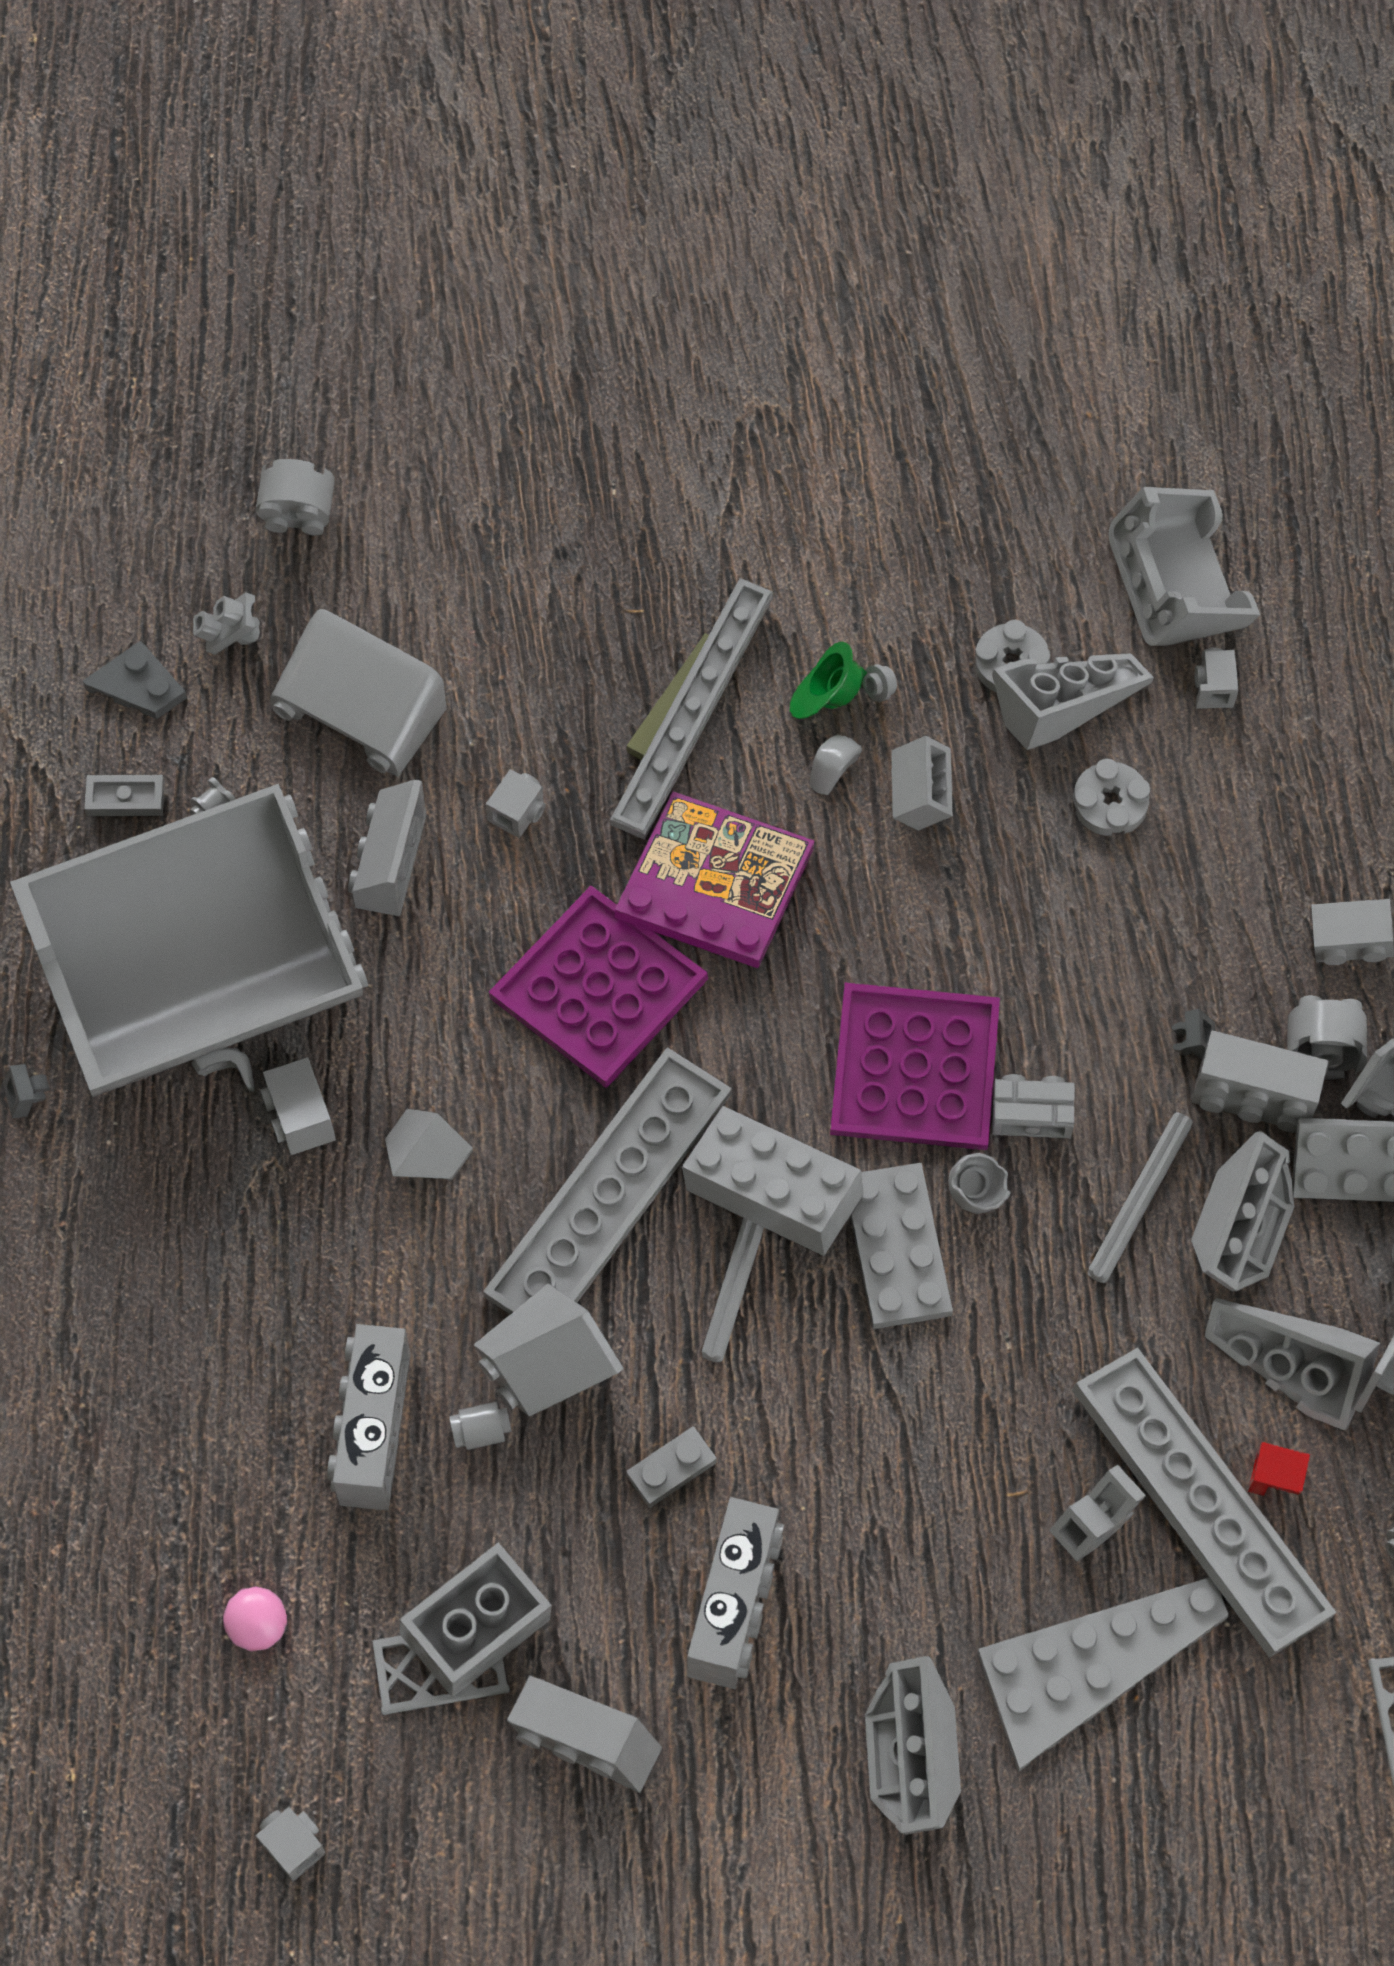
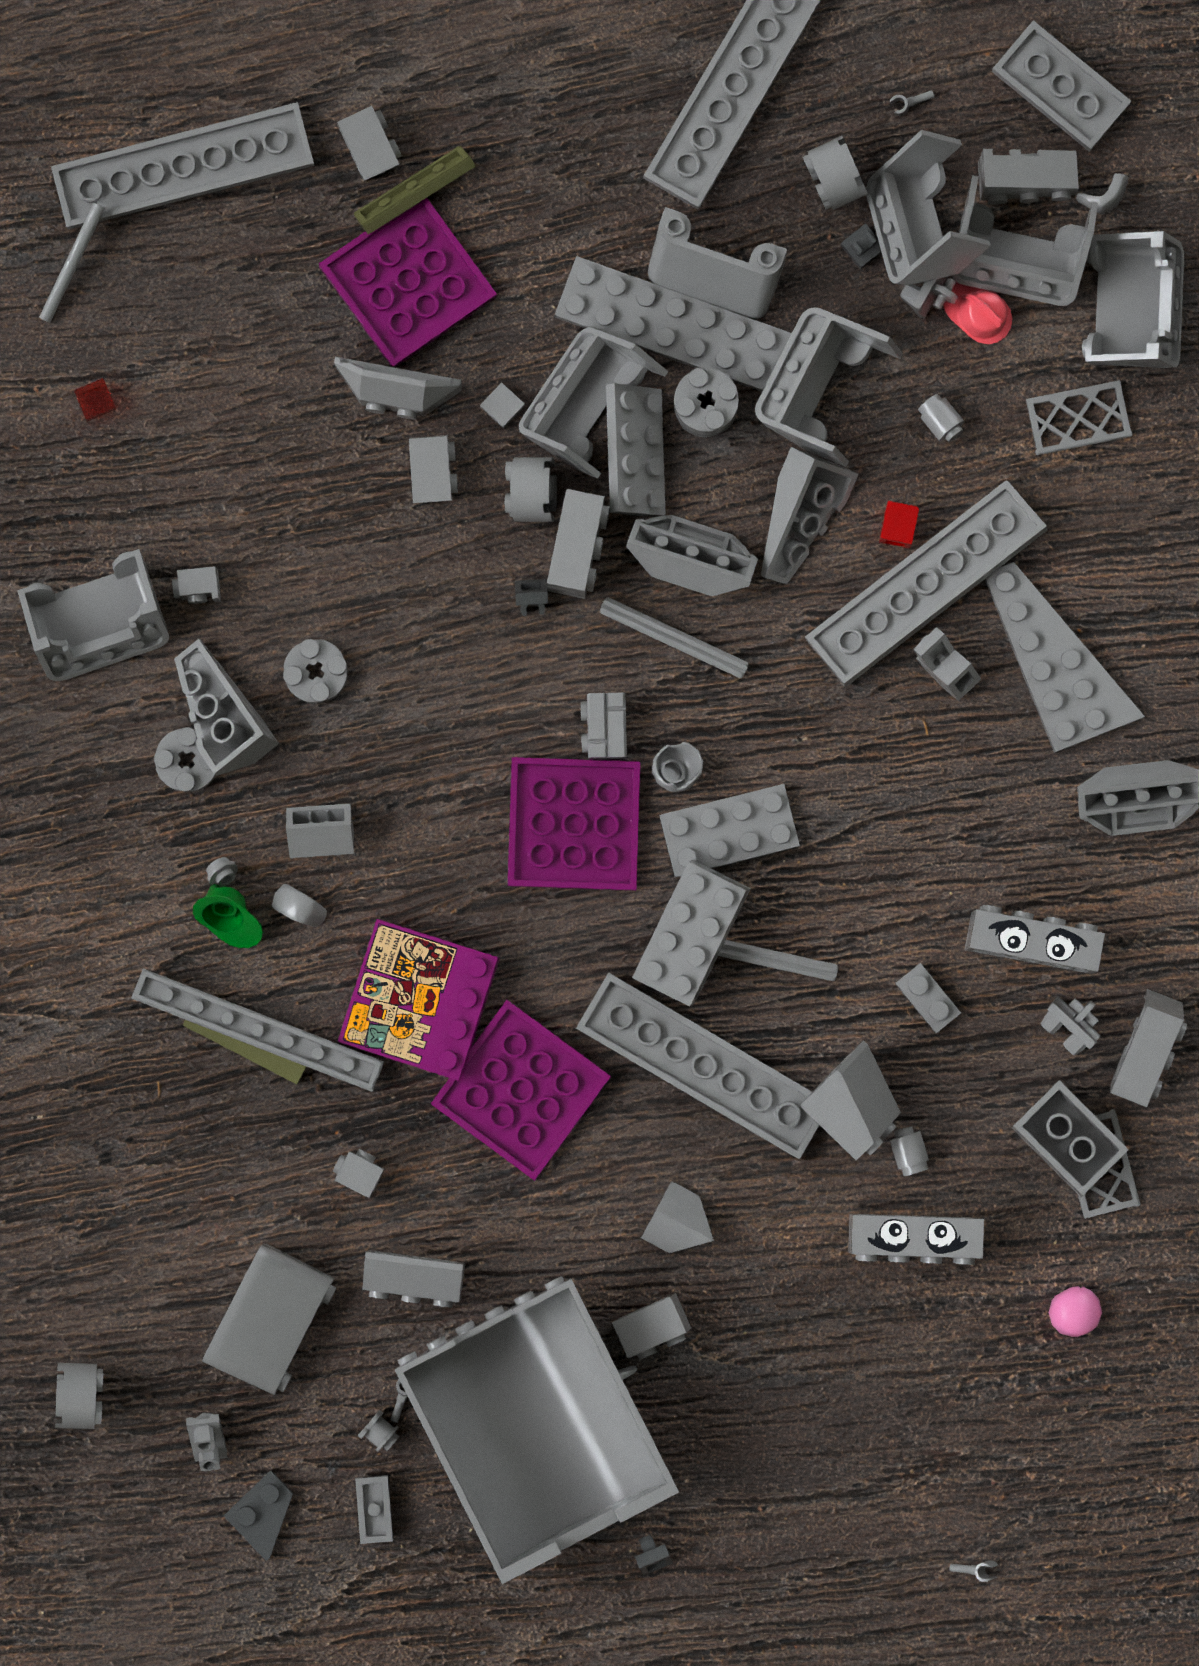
camera: 90 degrees left, 20 degrees up
none -> light grey hips [1041,996,1101,1056]

